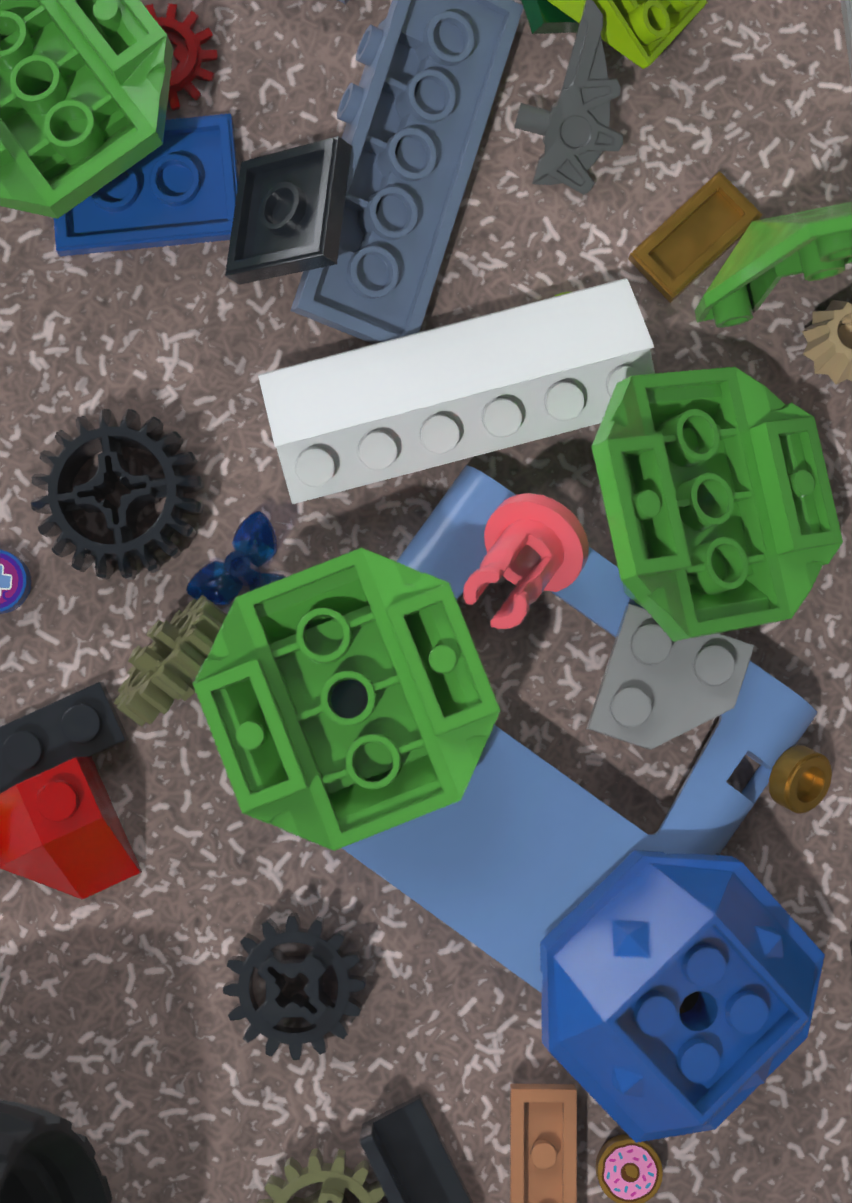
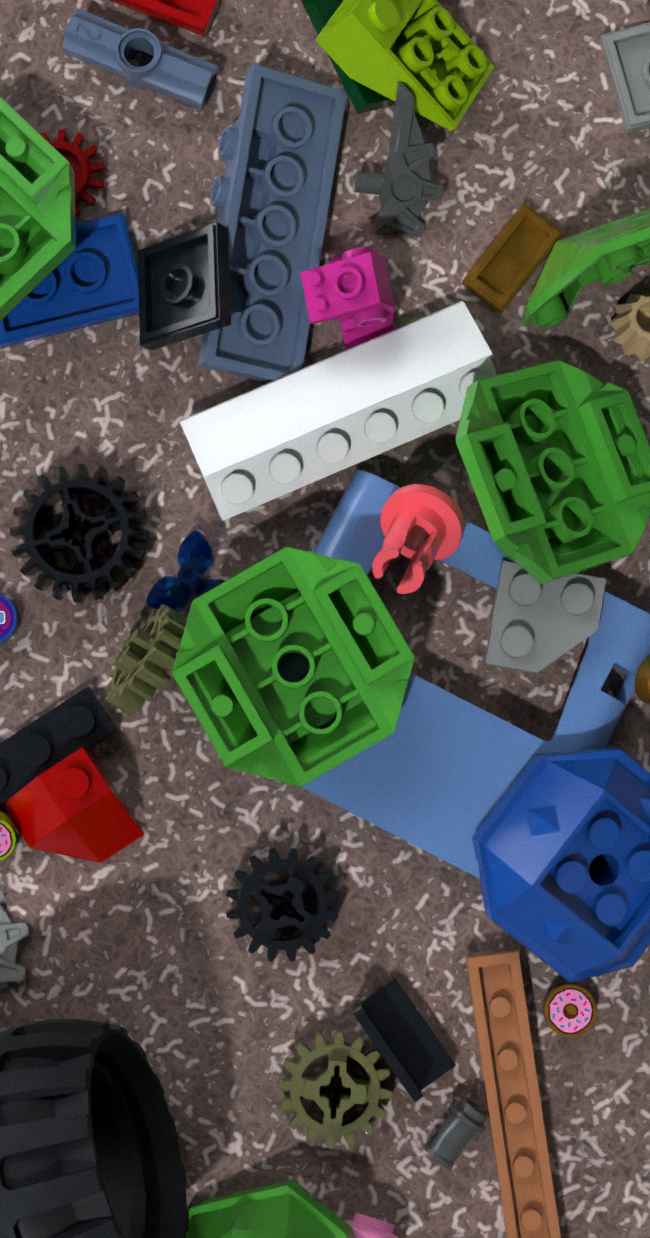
camera: 15 degrees left, 0 degrees up
none -> dark pink tile [300,247,395,350]

